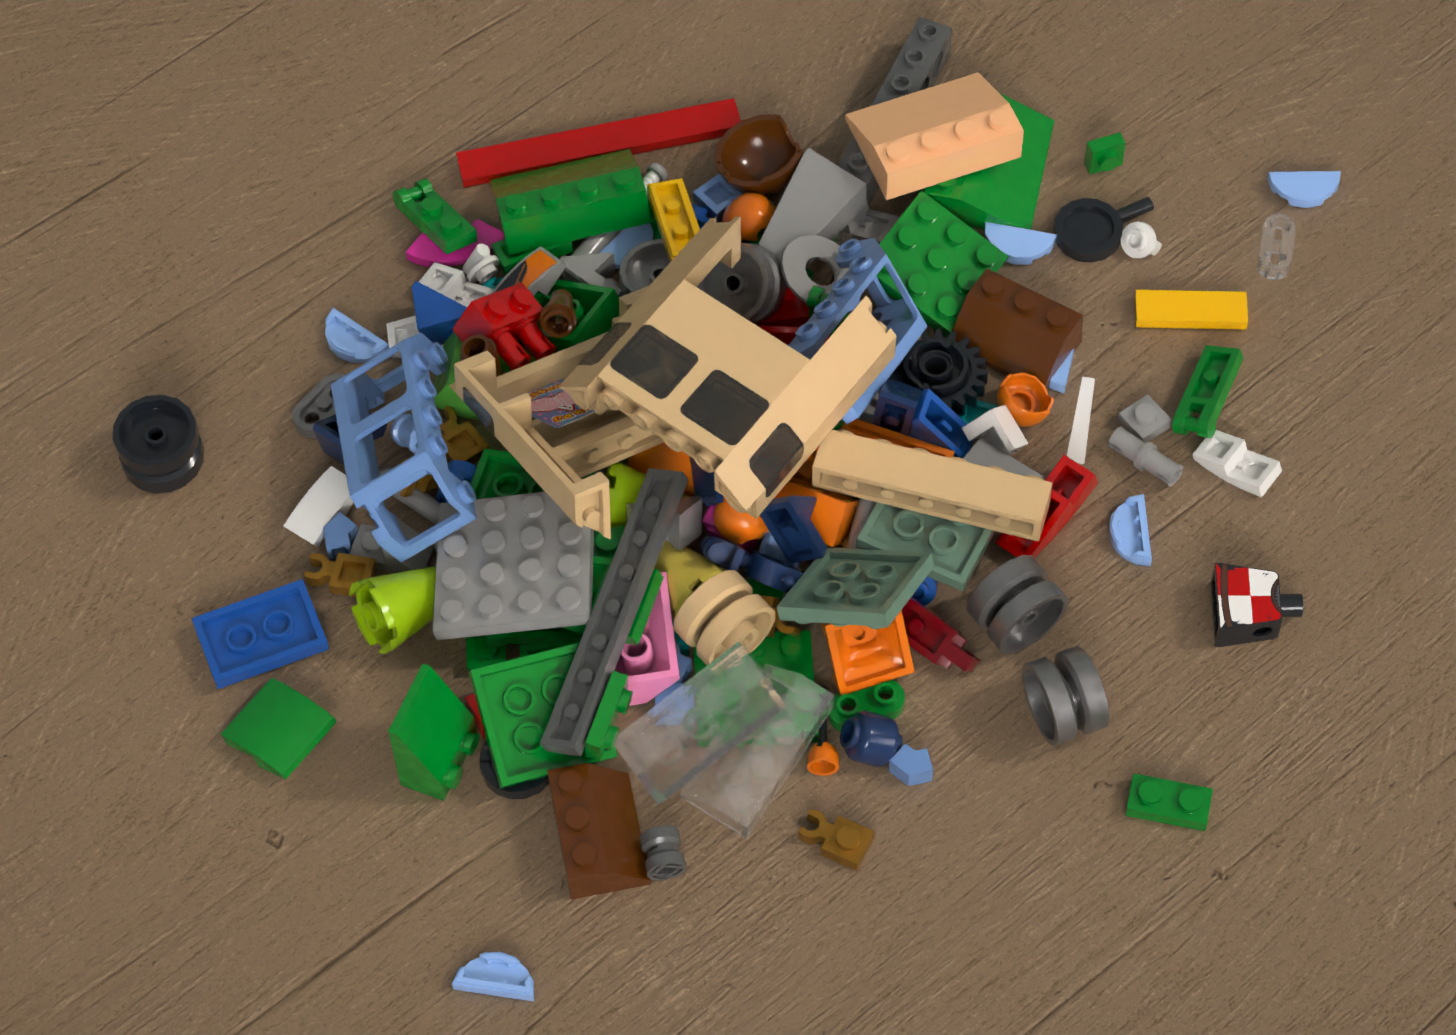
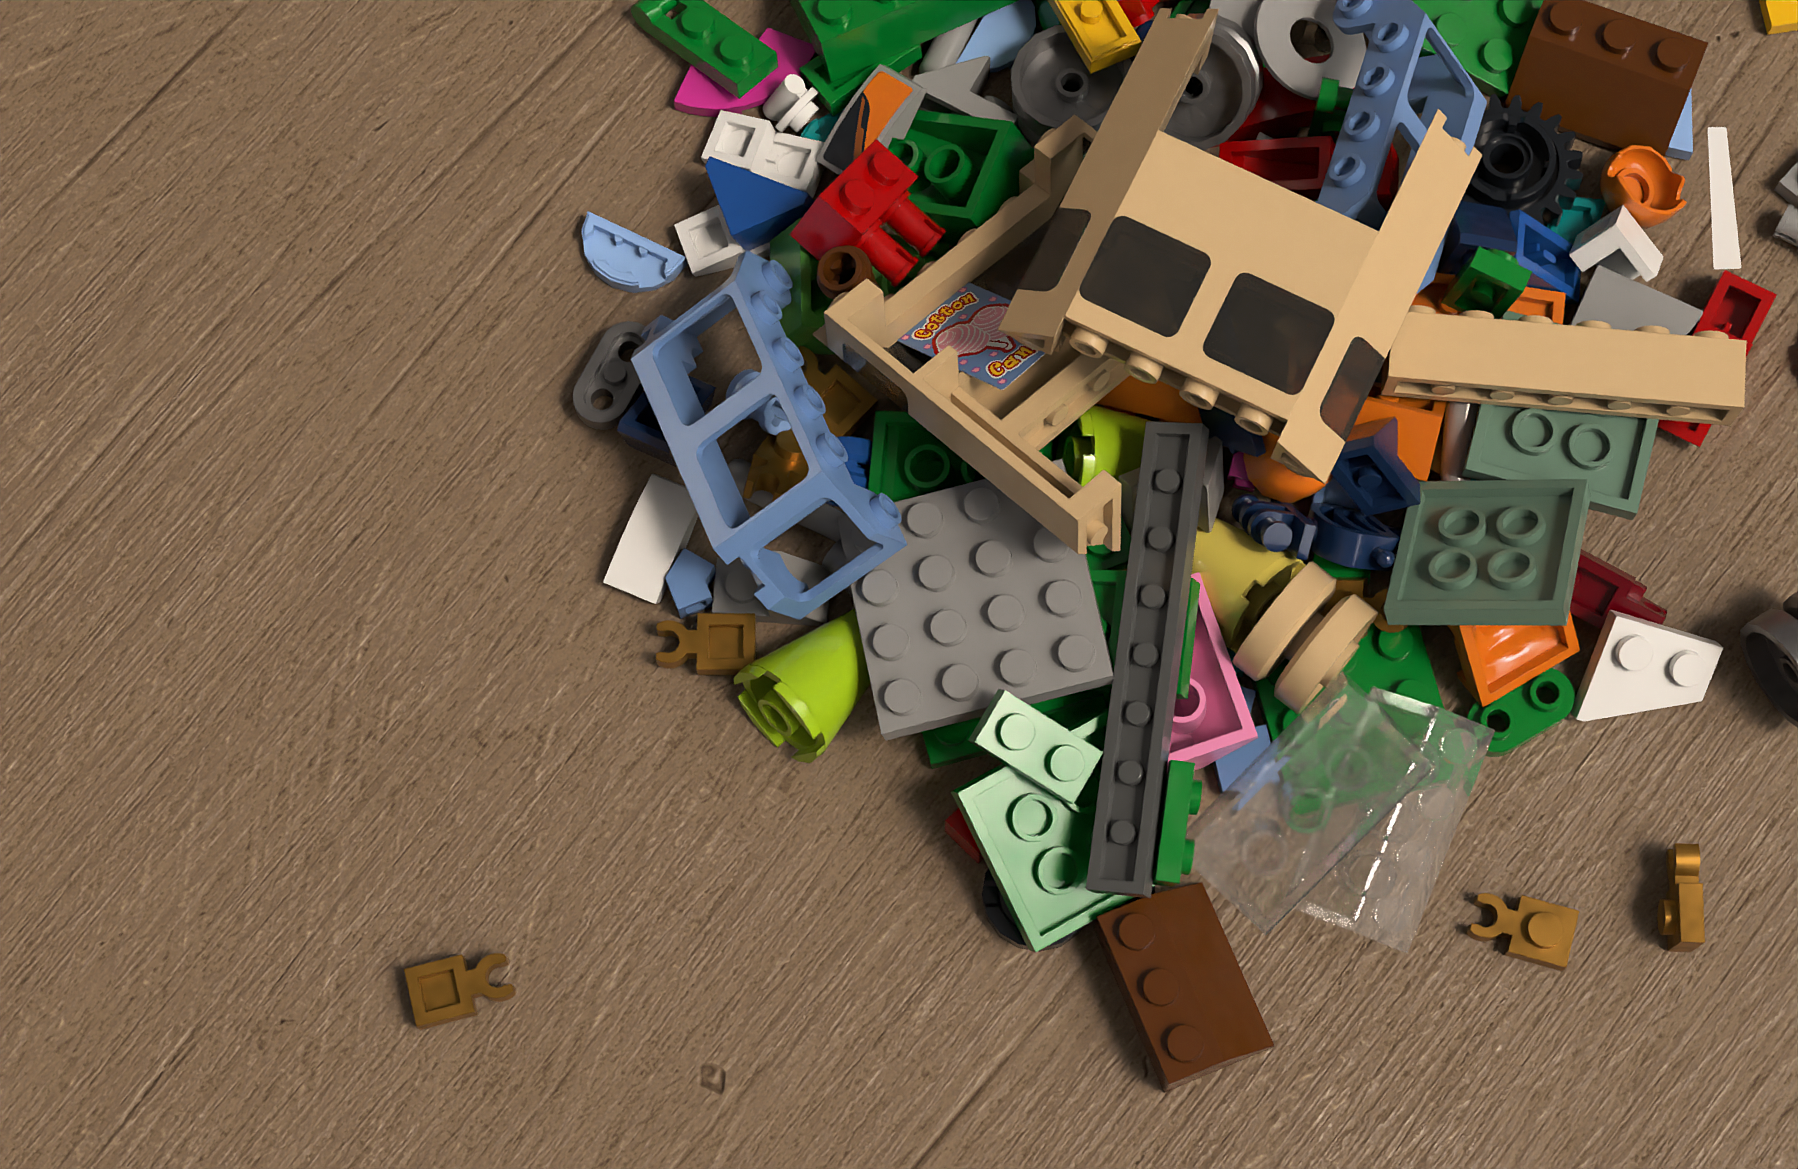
camera: 10 degrees left, 15 degrees up
black wheel [113,395,204,493] -> none
blue plate [191,579,329,689] -> none
green slope [220,678,337,780] -> none
green slope [388,663,480,801] -> none
reddish brown cone [539,289,577,338] -> none
dark grey wheel [639,826,686,880] -> none
orange hinge [807,685,839,776] -> none
dark blue head [840,710,903,767] -> none
medium blue piece [889,744,933,786] -> none
flat silver wheel [967,555,1069,654] -> none
none -> pearl gold plate [404,953,516,1030]
none -> plate [968,689,1103,804]
none -> green plate [1441,246,1532,319]
none -> white wing [1570,610,1723,722]
none -> pearl gold plate [1657,843,1705,952]

